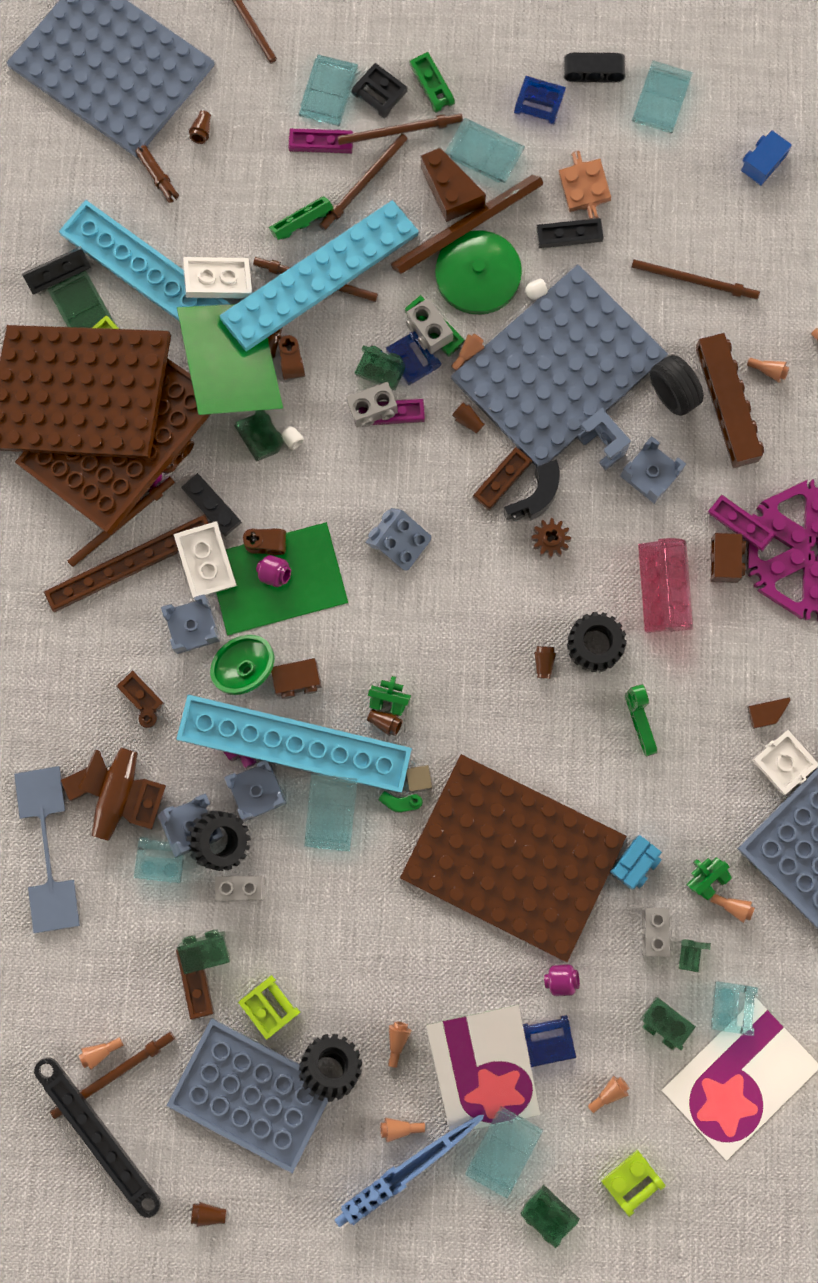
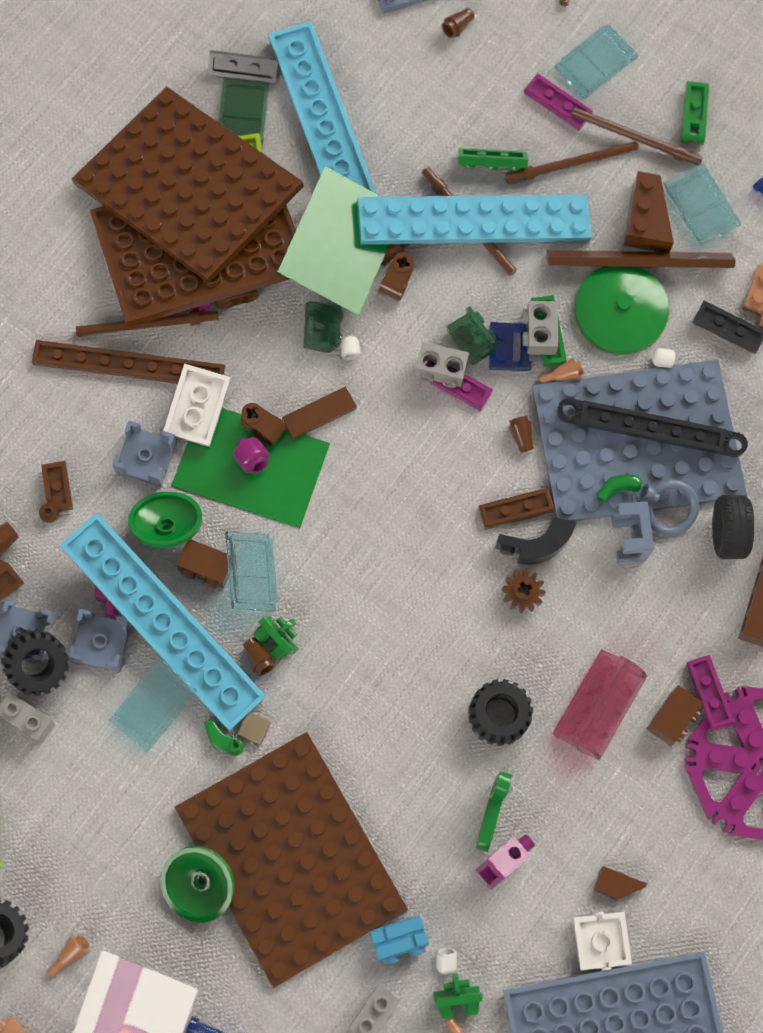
camera: 20 degrees right, 5 degrees down
reddish brown pin [135,145,179,203] -> none
black plate [181,473,242,537] -> none
white plate [183,257,252,298] -> none
black plate [351,63,408,118] -> none
sand blue bracket [365,508,431,571] -> none
reddish brown cone [534,646,556,679] -> none
magenta head [544,964,580,997] -> none
sand blue panel [620,436,686,504] -> none
none -> green dish [161,846,235,923]
none -> clear light blue piece [225,531,278,611]
none -> reddish brown tile [282,386,357,440]
none -> white piece [436,948,457,975]
none -> torso [475,834,535,890]
none -> black plate [557,398,748,457]
none -> green arm [596,475,642,503]
none -> sand blue piece [638,479,699,536]

